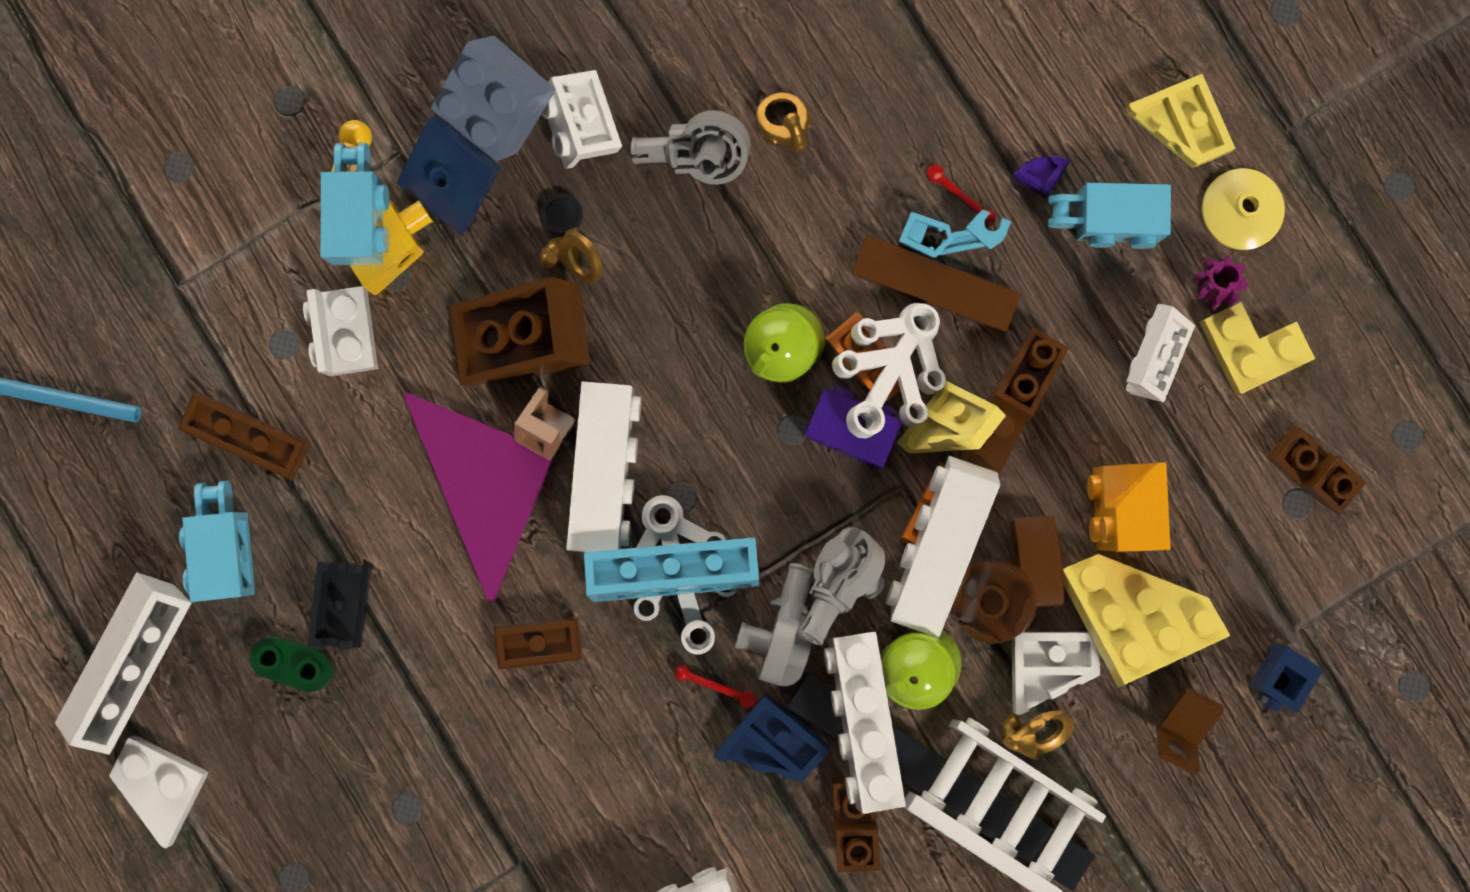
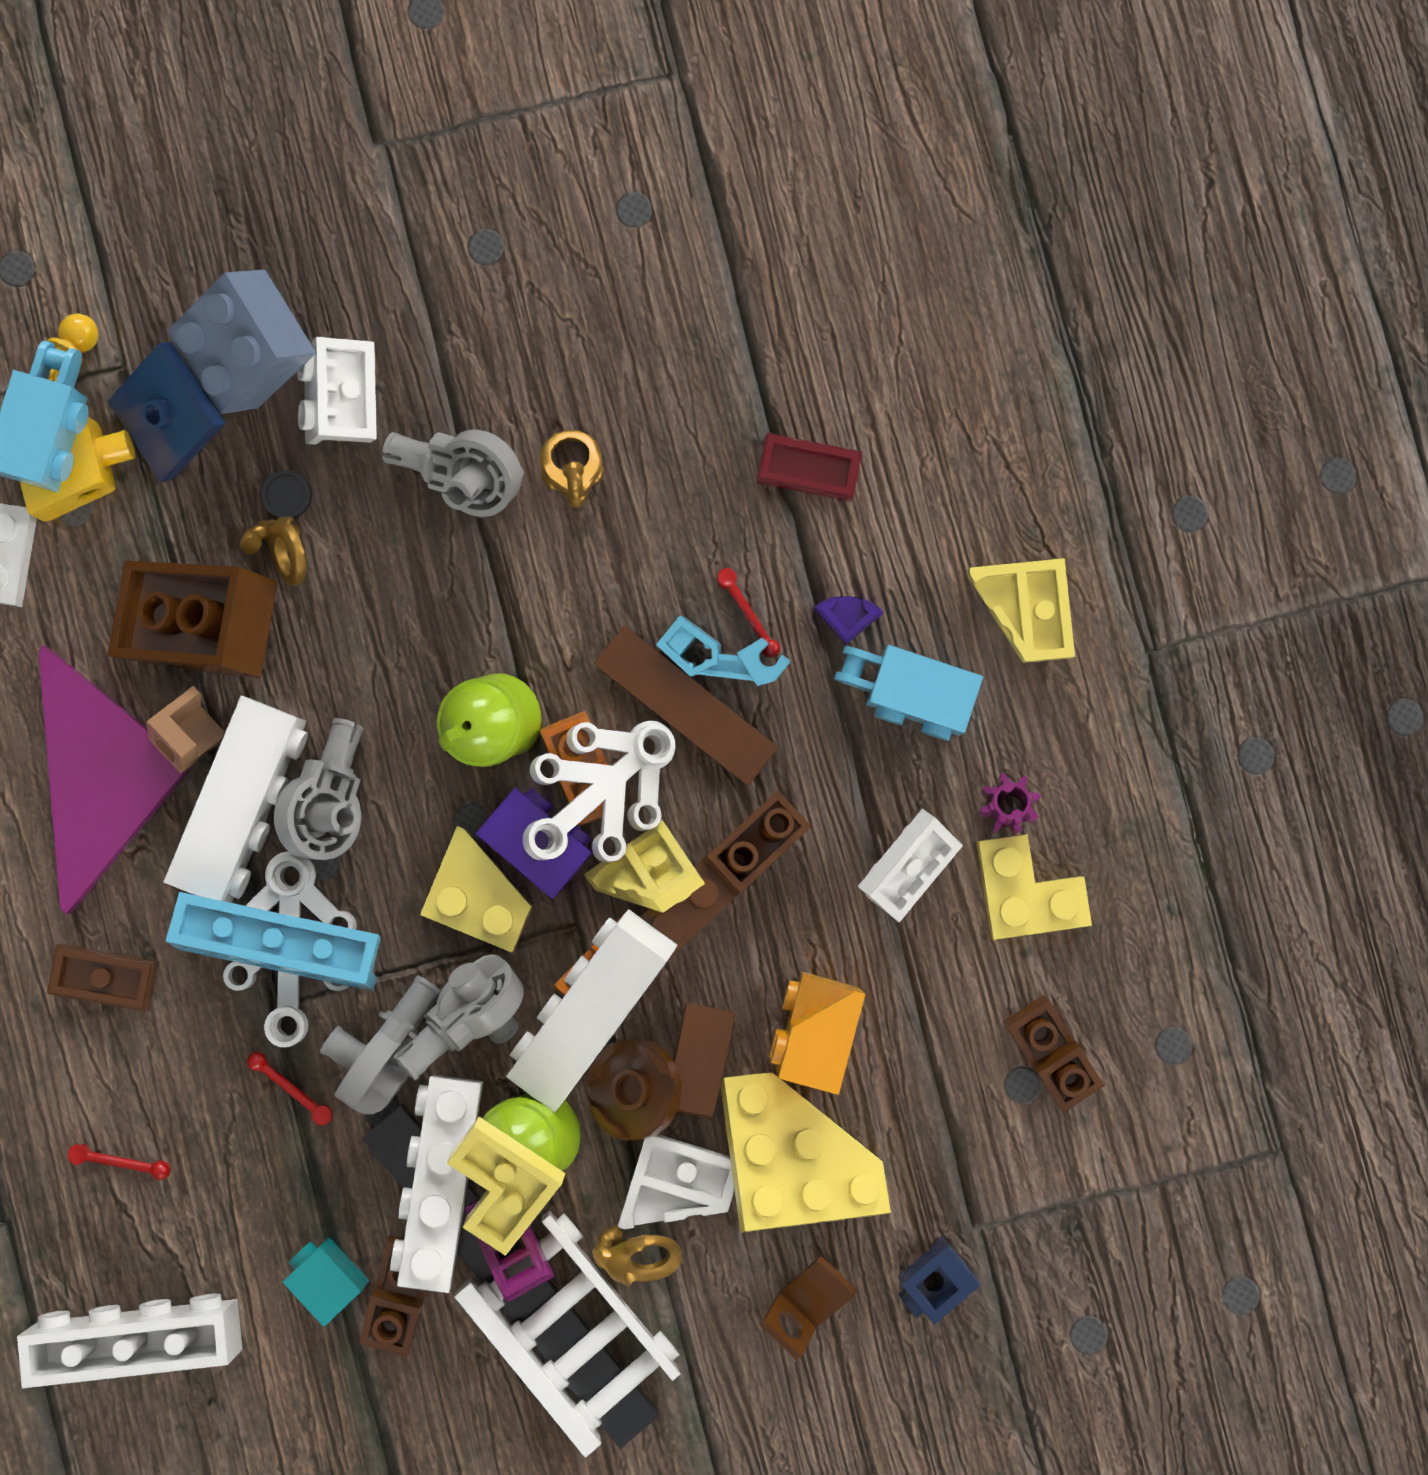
camera: 10 degrees right, 0 degrees up
dark blue wing [713,692,830,782] -> none
light yellow dish [1201,168,1285,250] -> none
none -> red hinge [67,1144,171,1180]
none -> light grey pin [274,718,364,860]
none -> teal brick [282,1237,370,1327]
none -> light yellow wing [420,826,533,953]
none -> light yellow plate [446,1117,565,1255]
none -> magenta slope [464,1201,555,1301]
none -> dark red tile [756,432,862,502]

